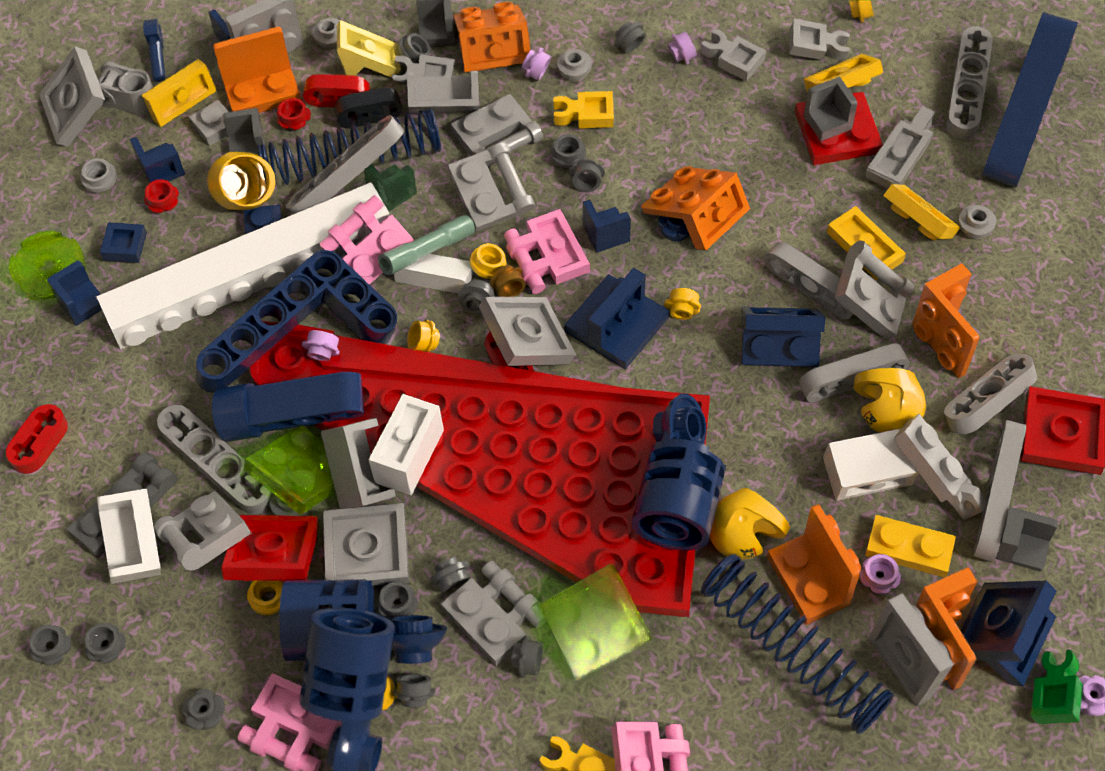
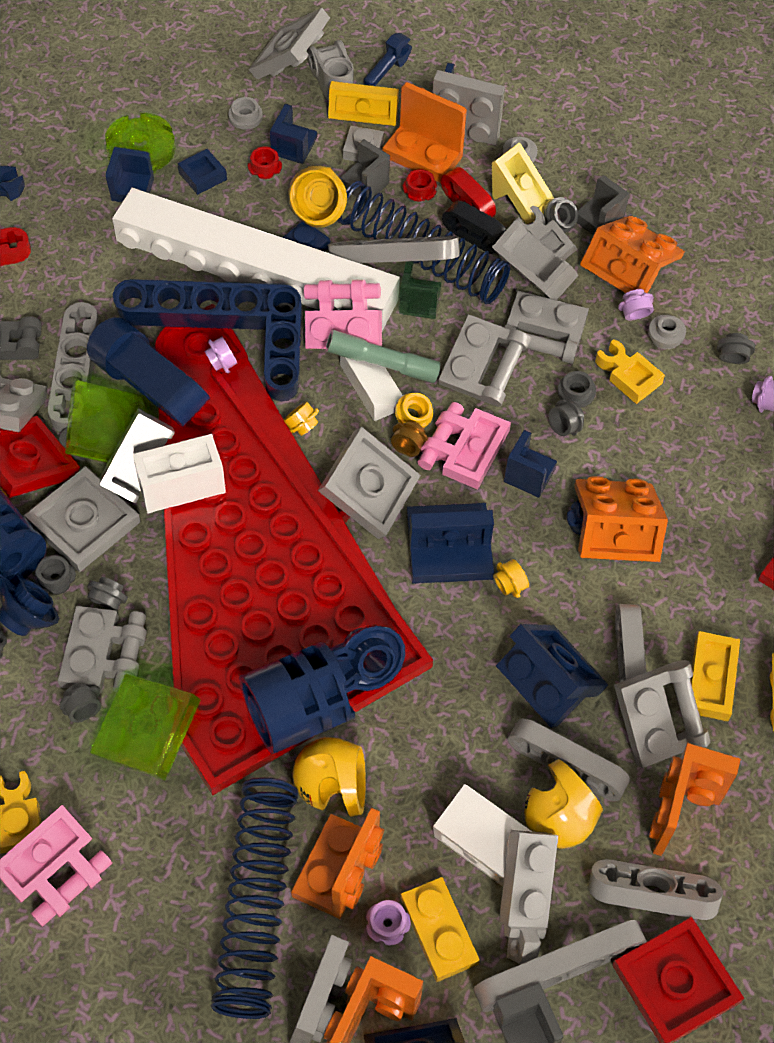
camera: 45 degrees right, 0 degrees up
dark grey plate [458,280,494,315] -> none

